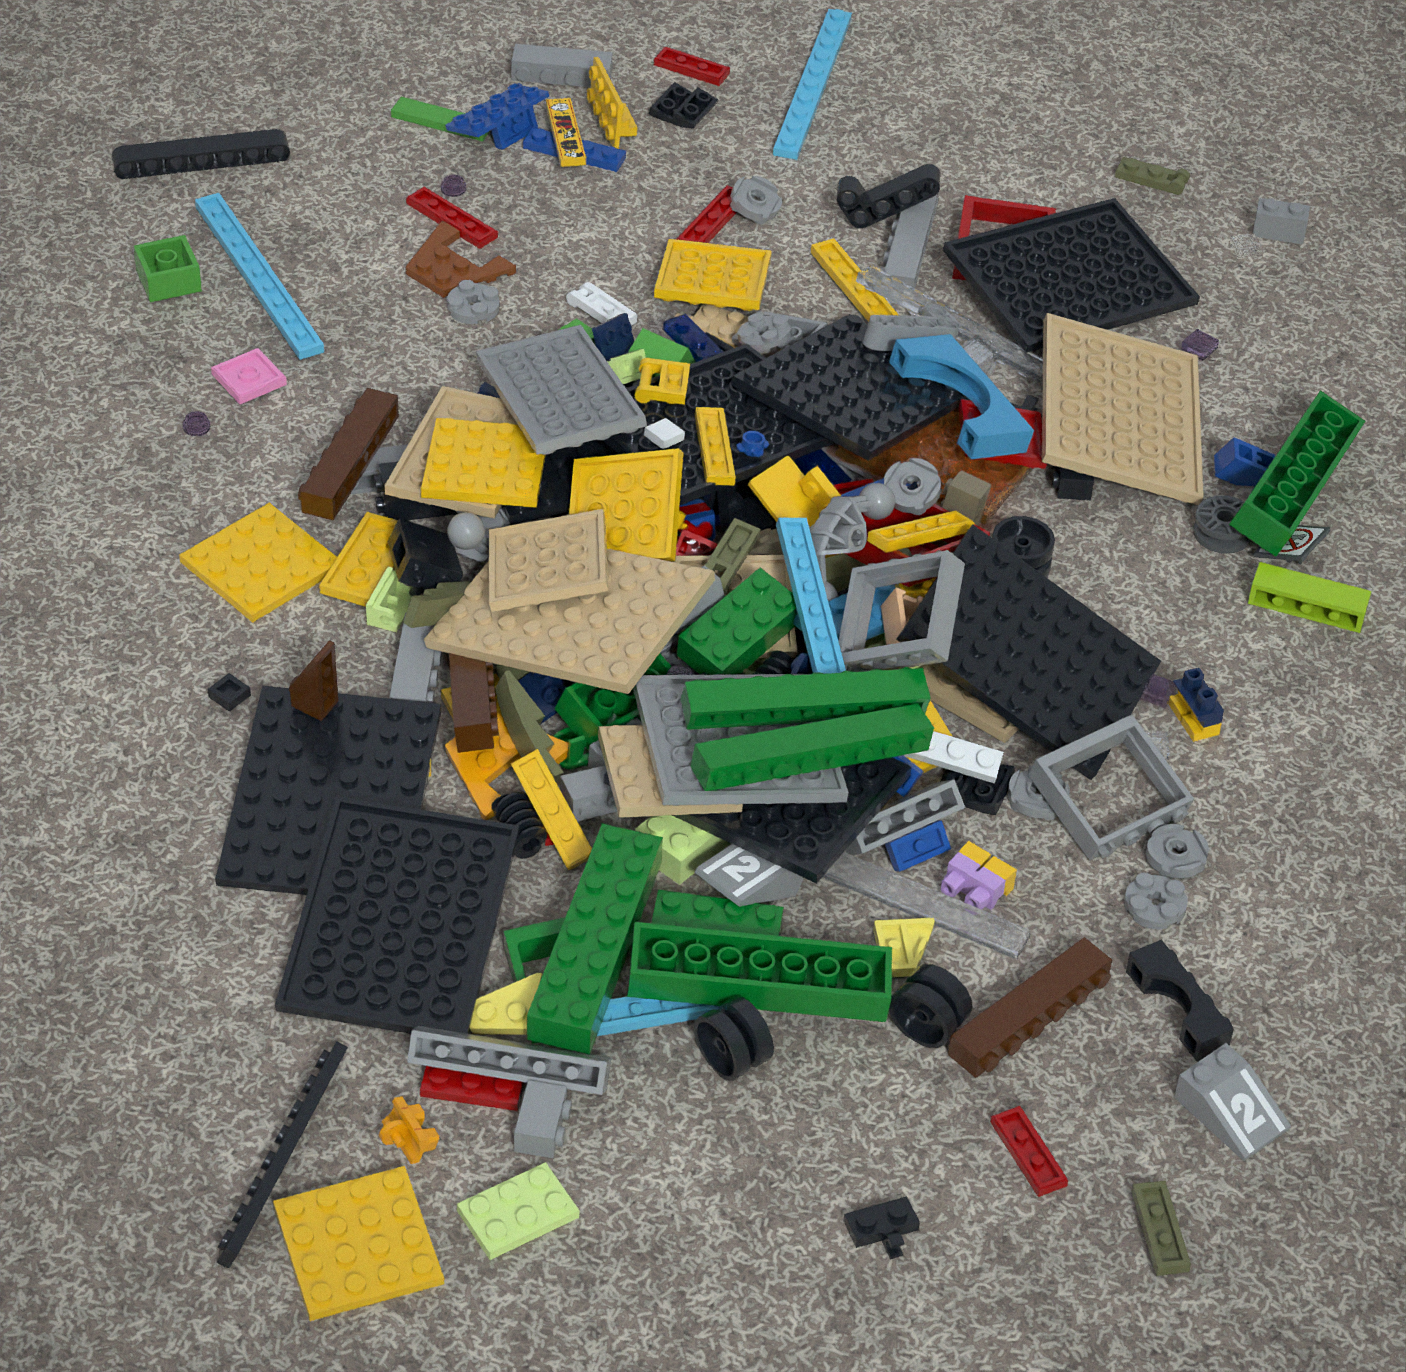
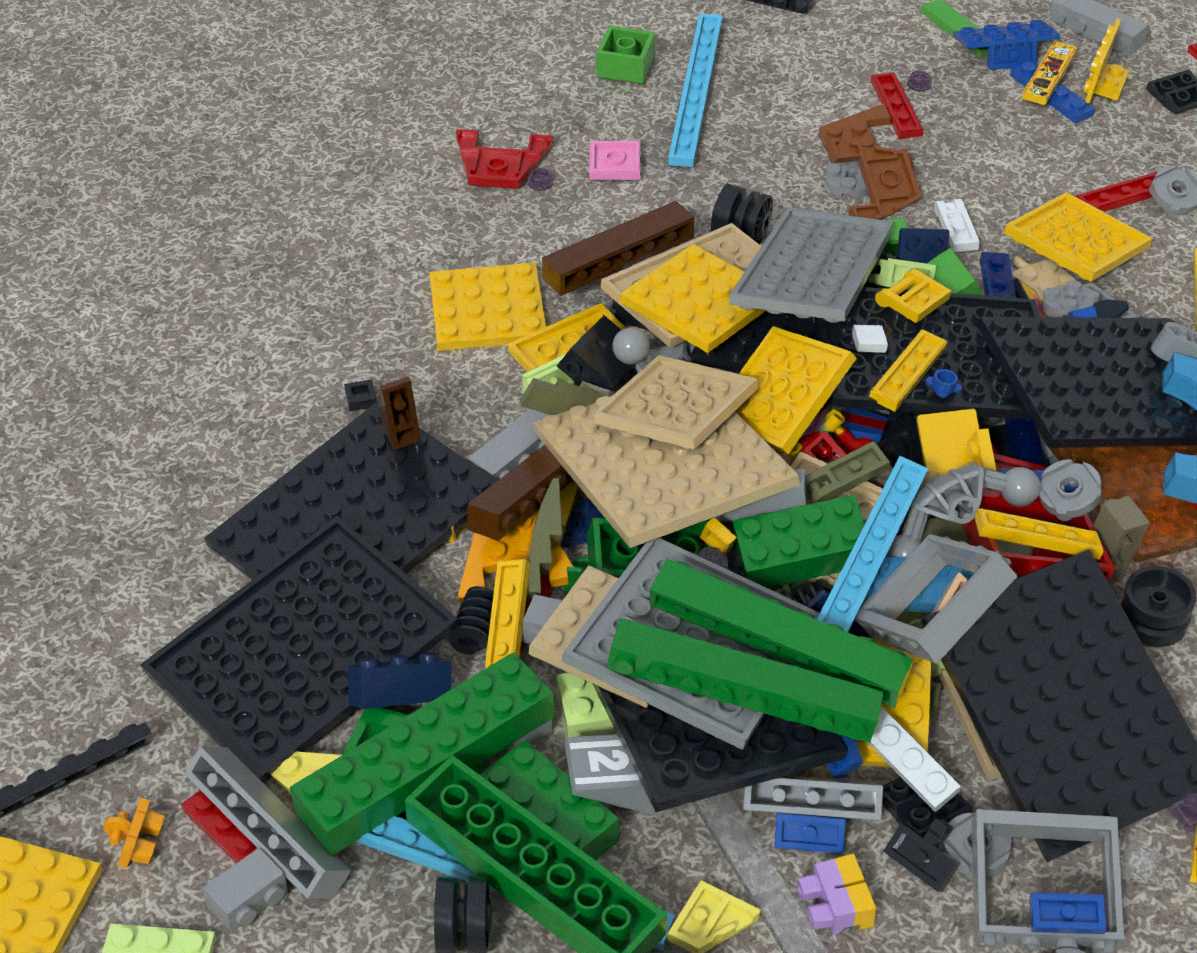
camera: 40 degrees right, 0 degrees up
none -> dark blue brick [348,652,451,709]
none -> red wing [456,129,553,189]
none -> yellow tile [700,517,737,558]
none -> black wheel [711,183,773,244]
none -> dark orange wing [827,138,922,220]
none -> black plate [883,818,961,892]
none -> blue plate [1029,893,1107,934]
none -> black piece [1068,299,1129,318]

